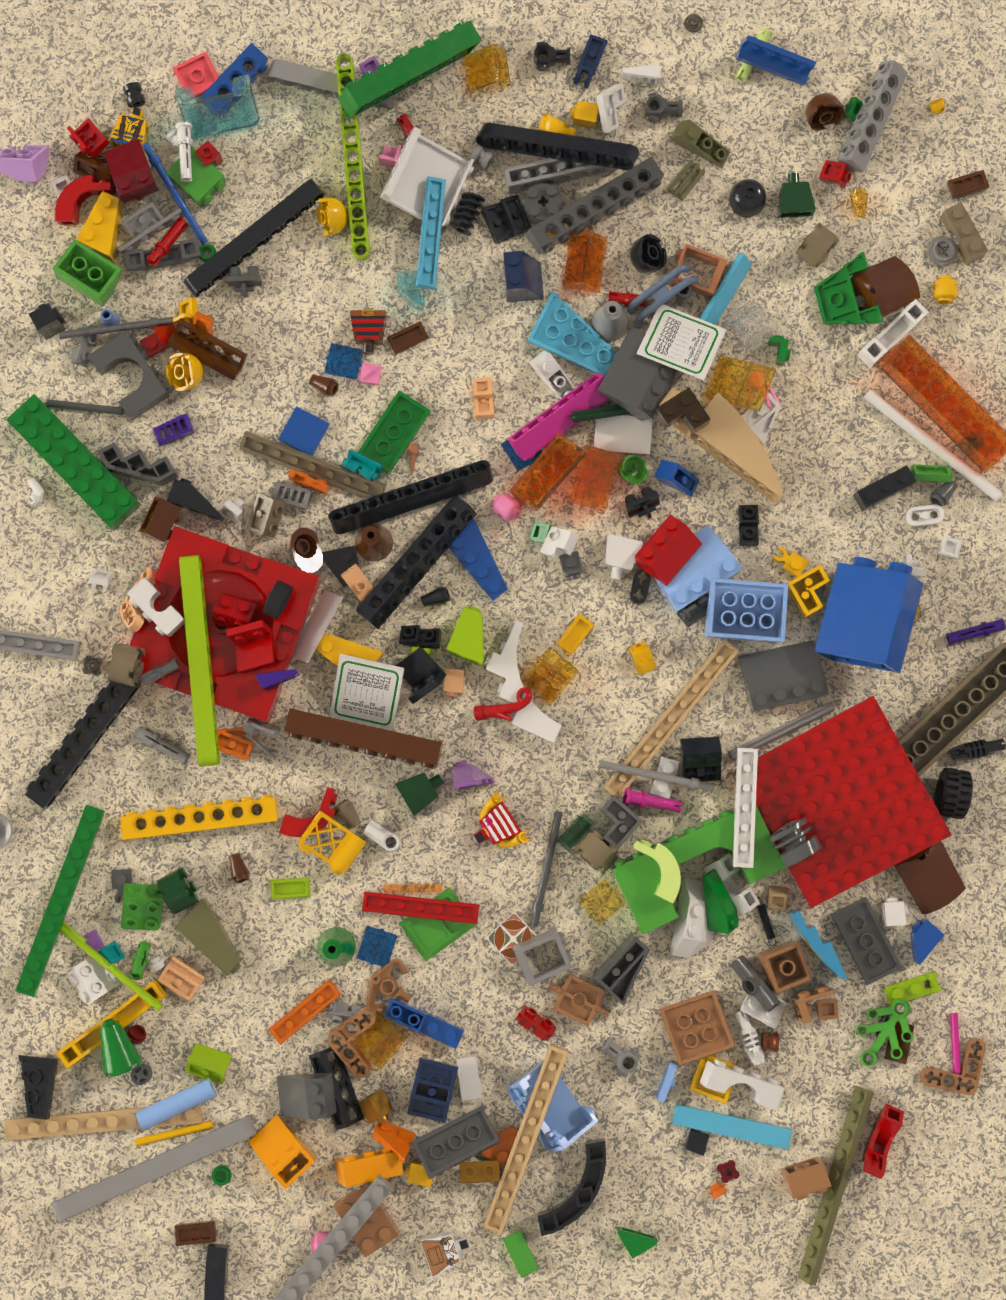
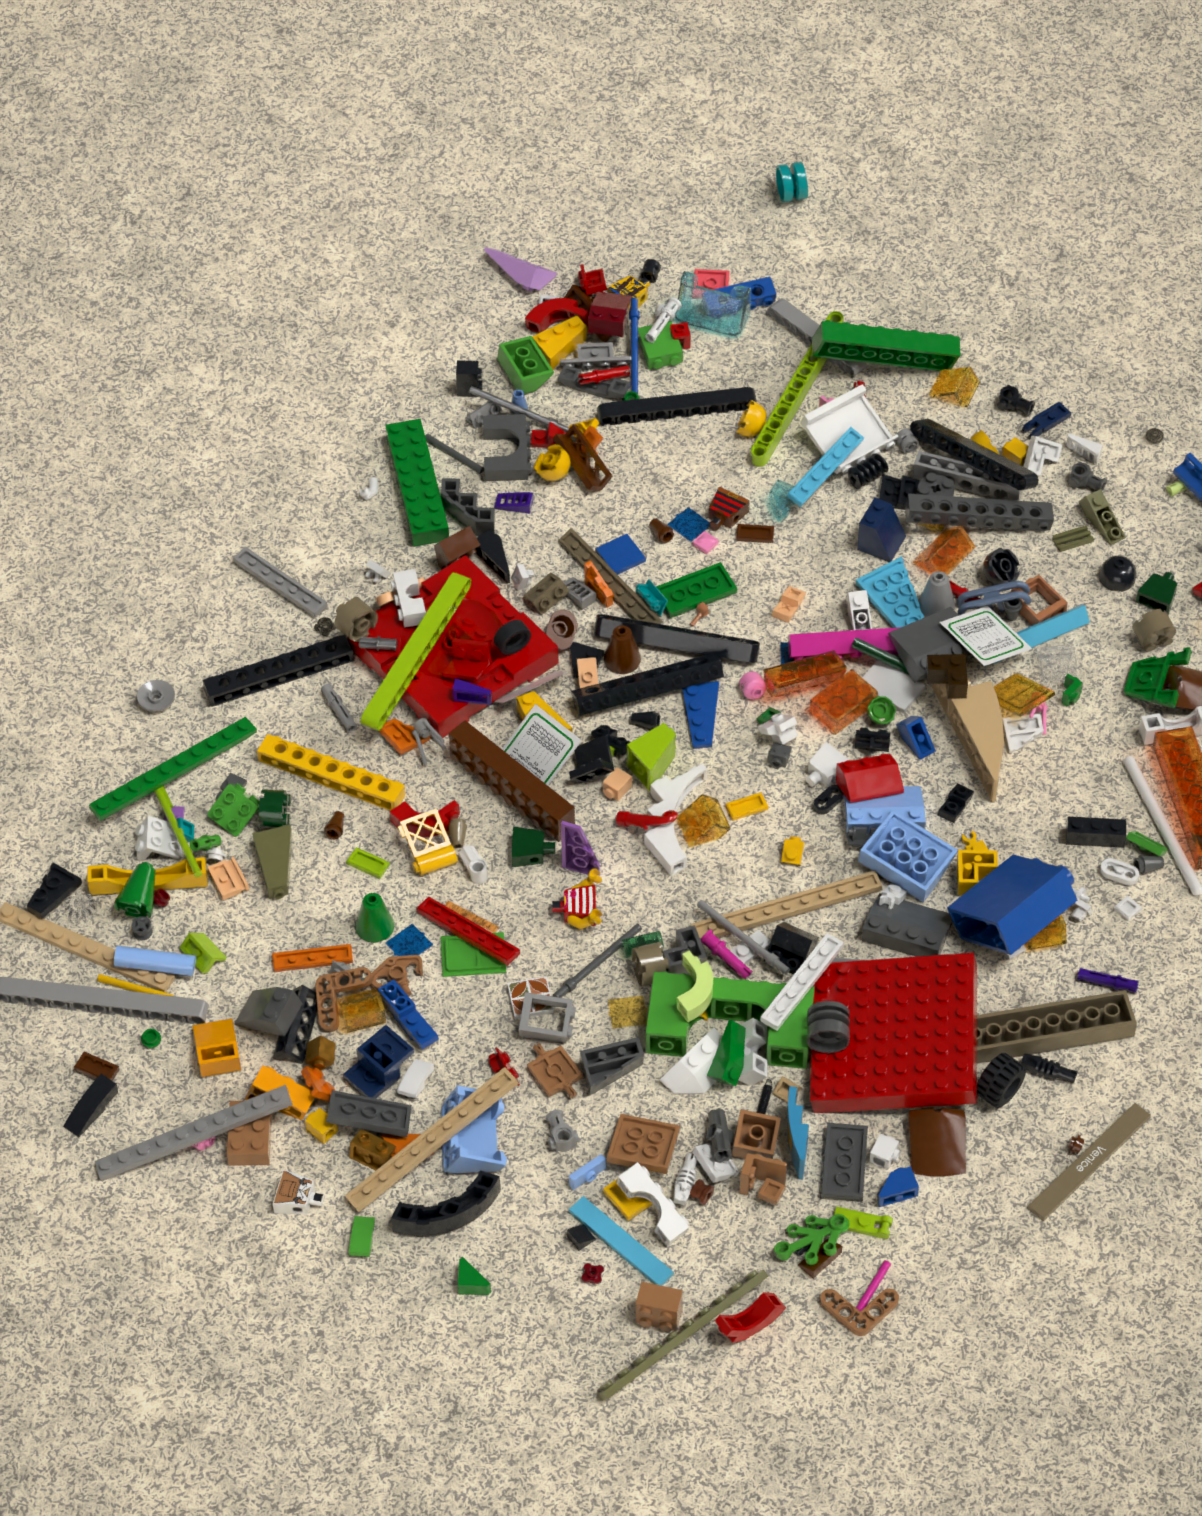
camera: 30 degrees right, 30 degrees down
dark grey hips [226,266,262,298] -> none
orange plate [708,1182,727,1199] -> none
none -> white plate [879,884,907,909]

